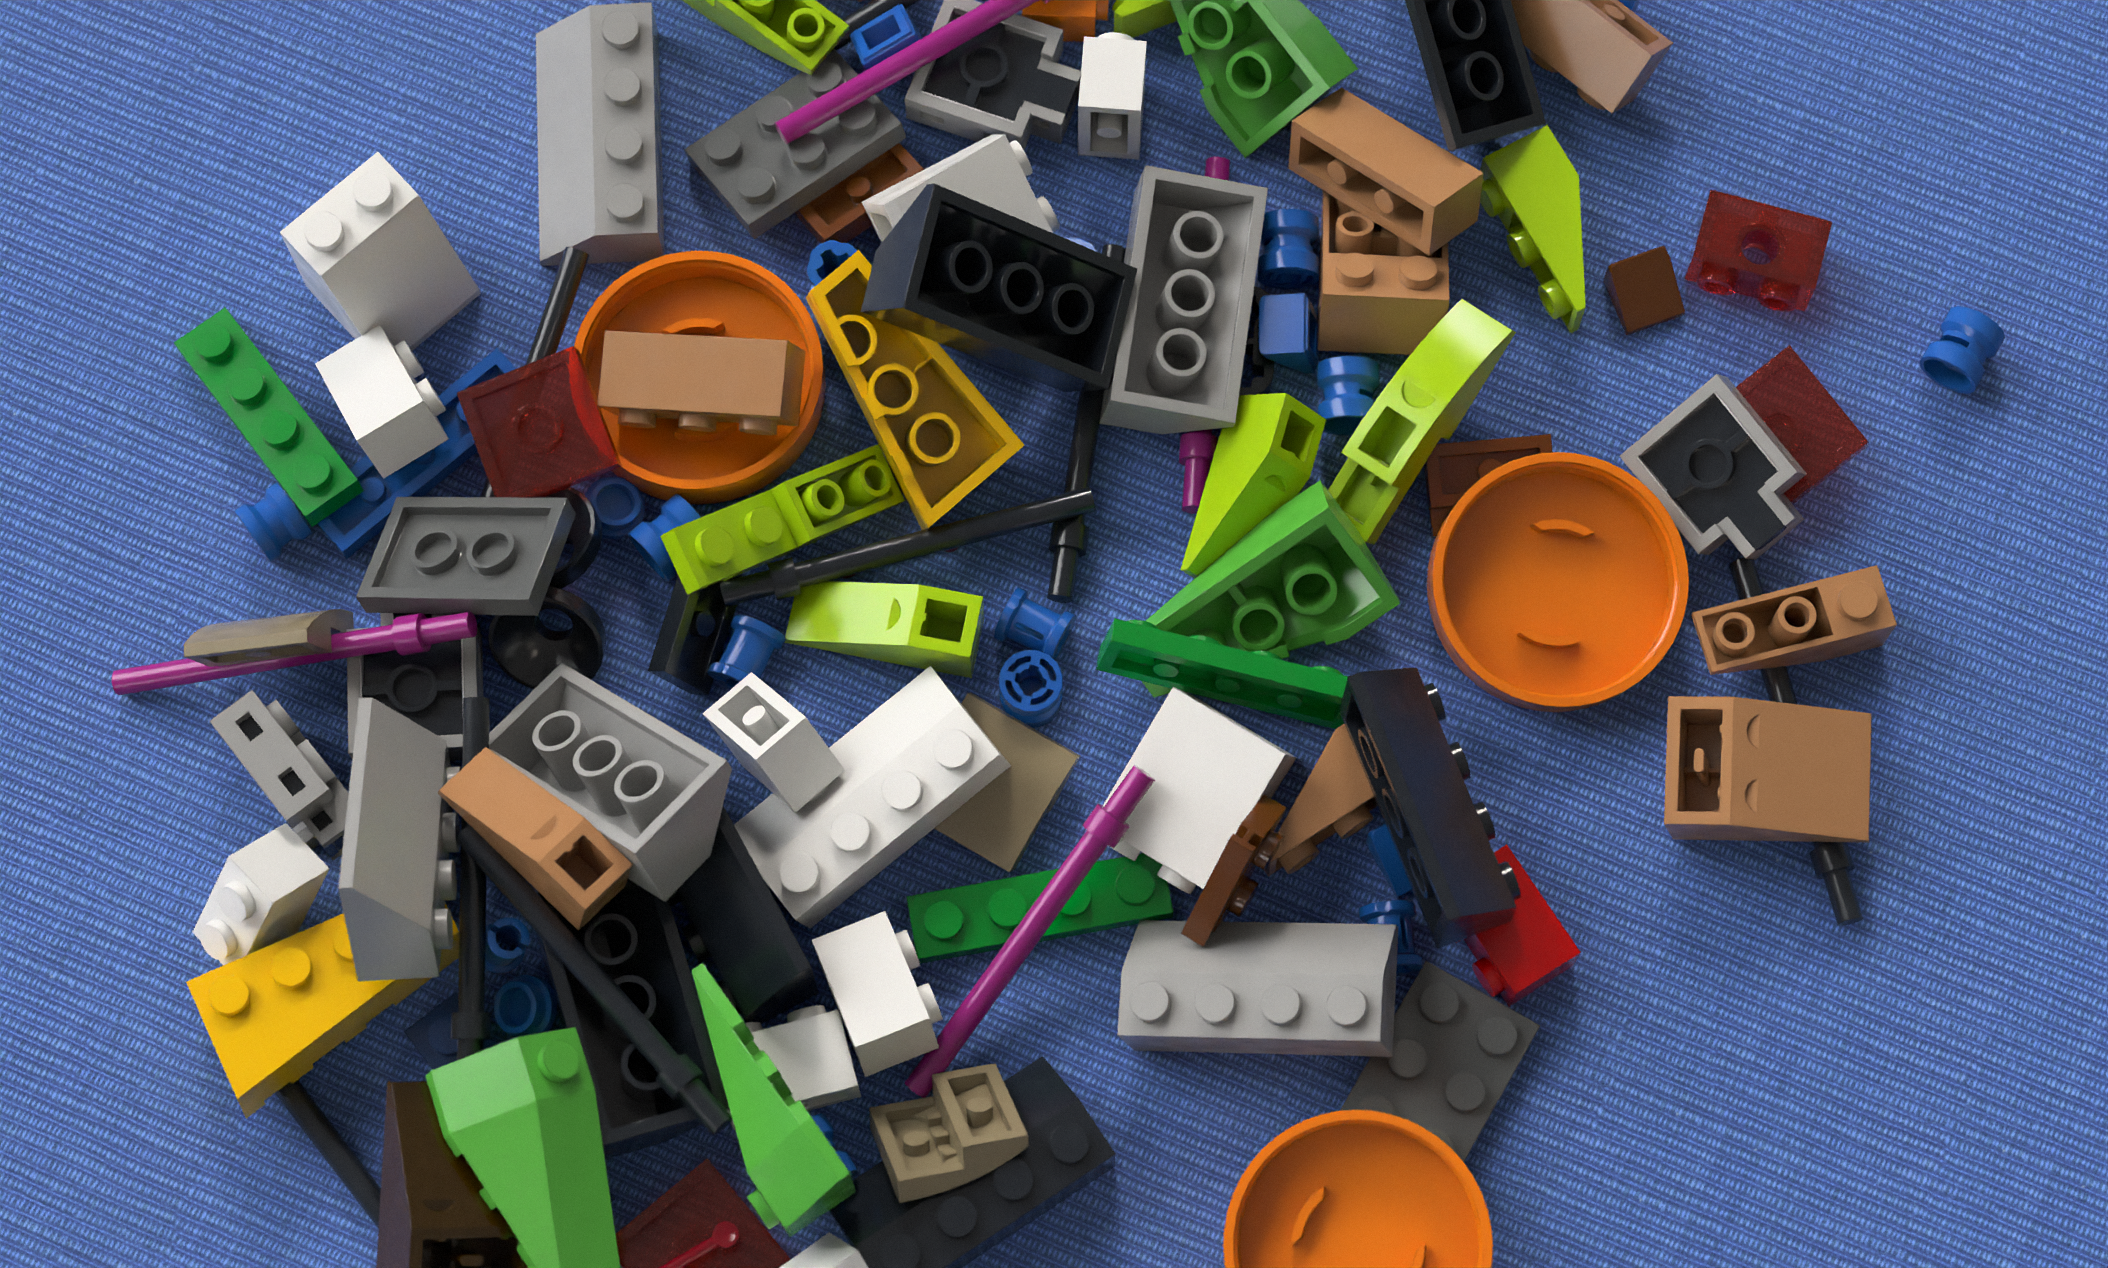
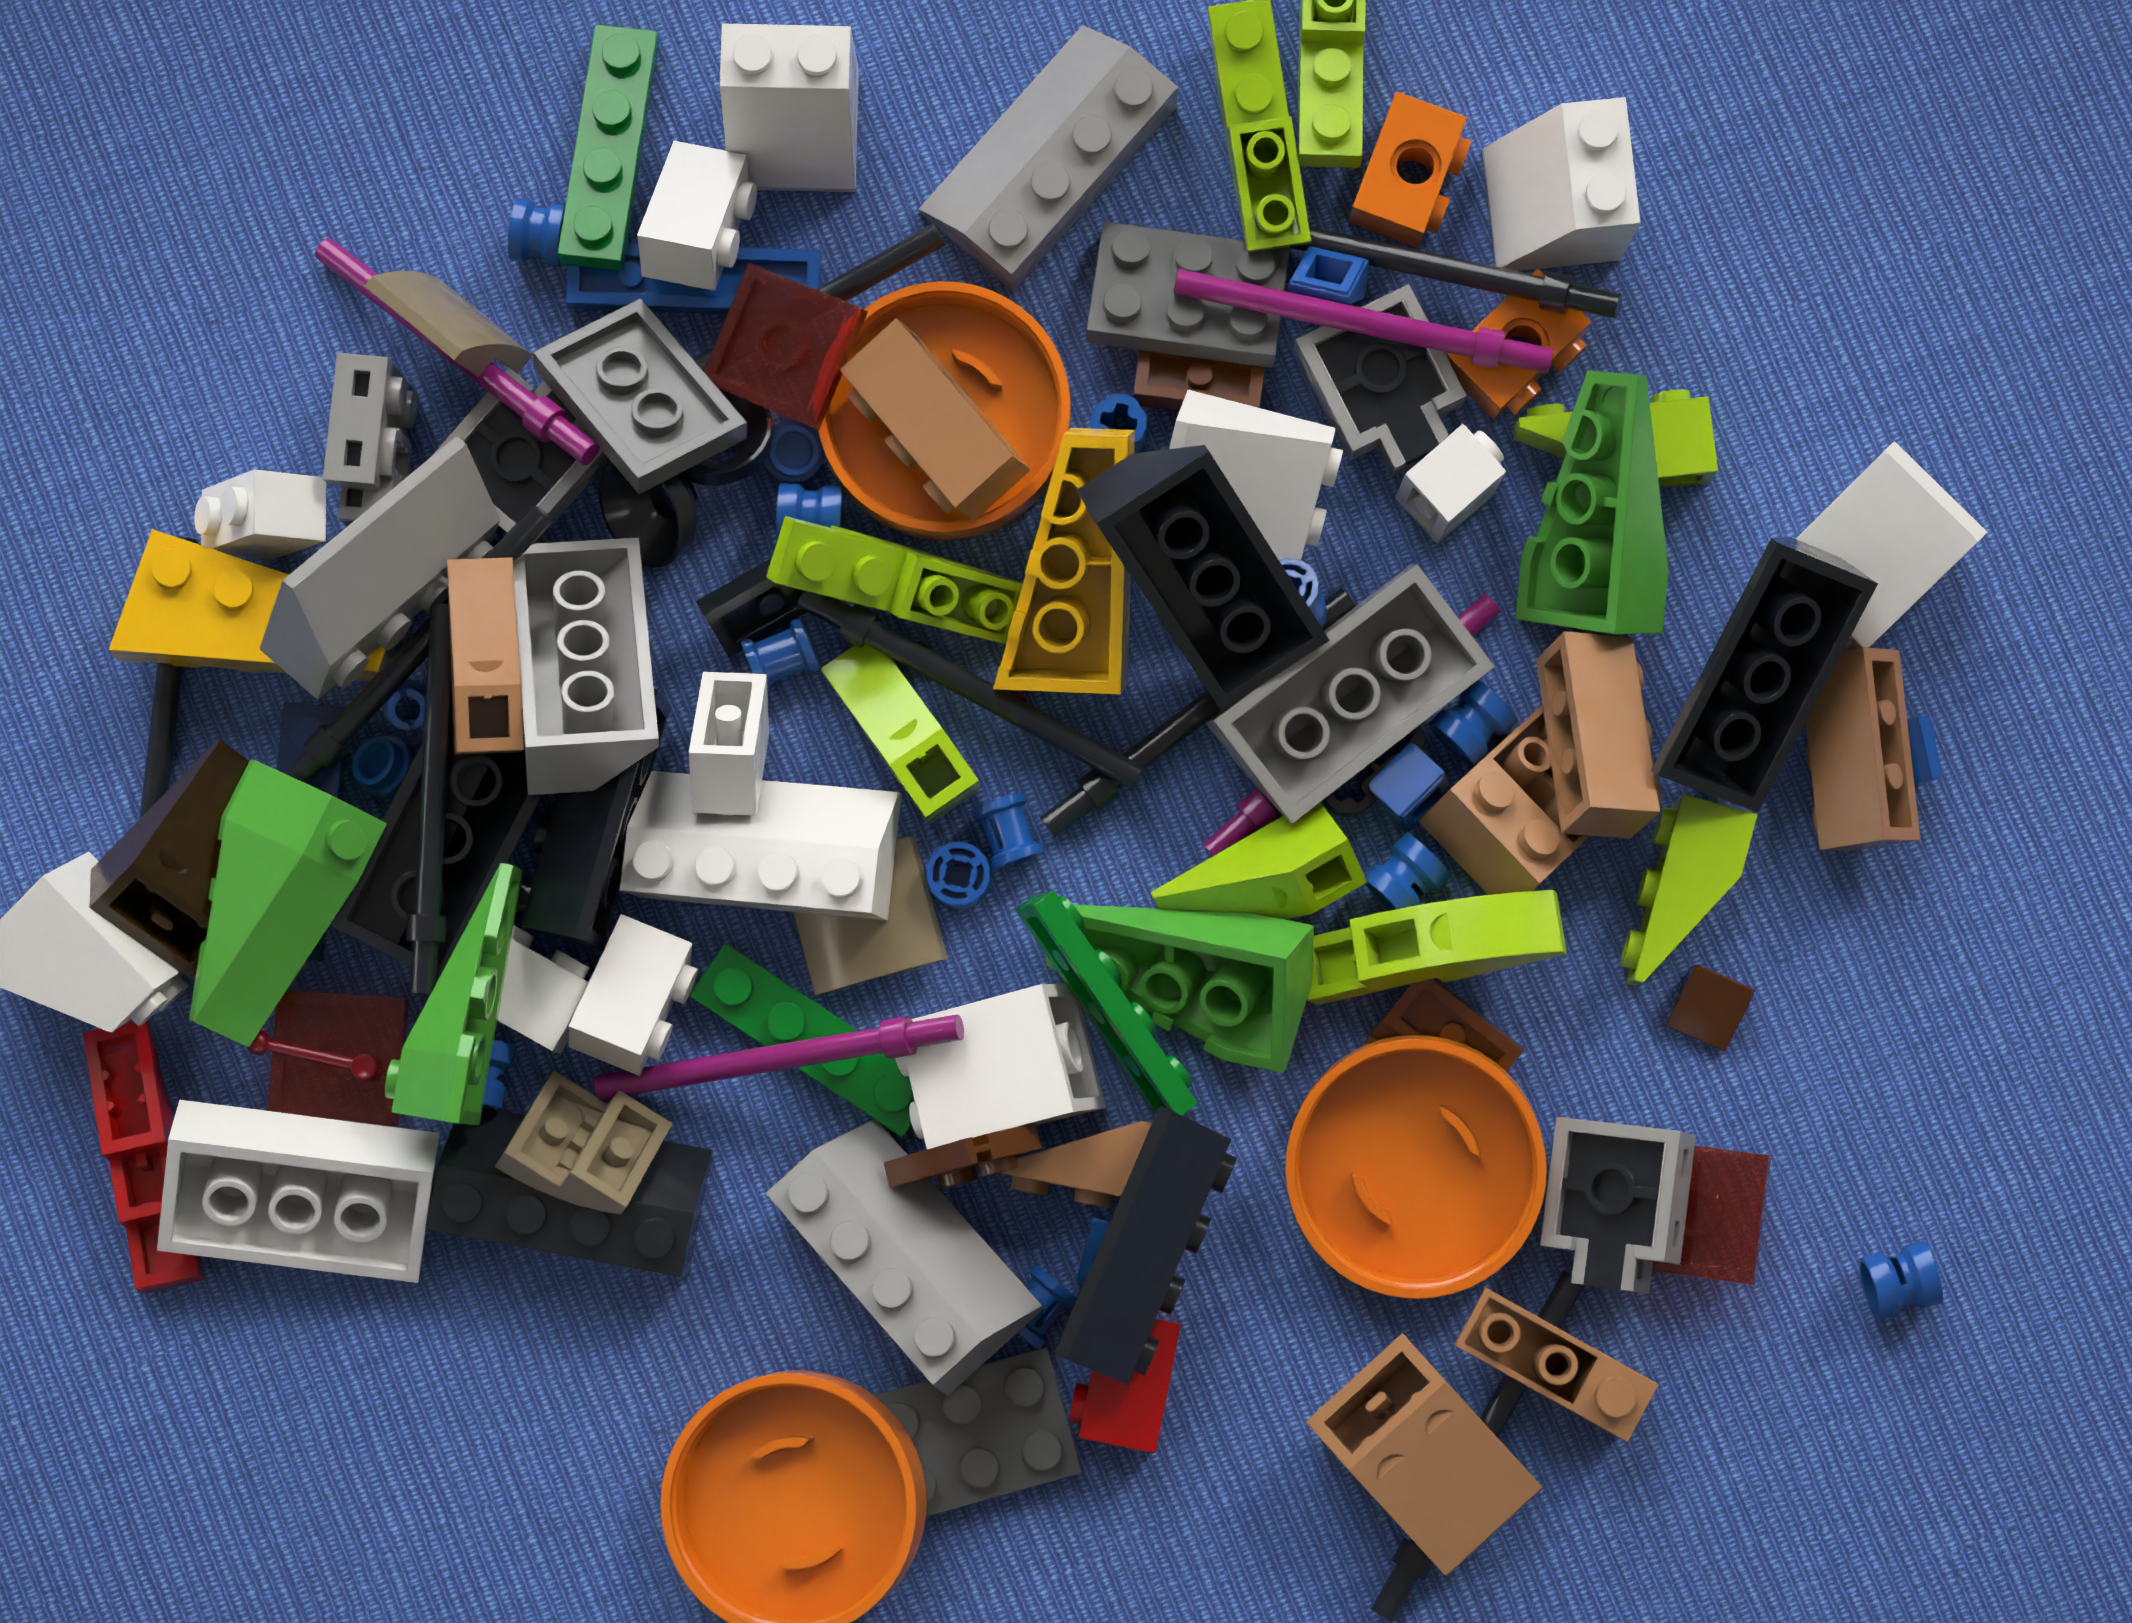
camera: 45 degrees right, 10 degrees up
clear red brick [1684,189,1832,312] -> none

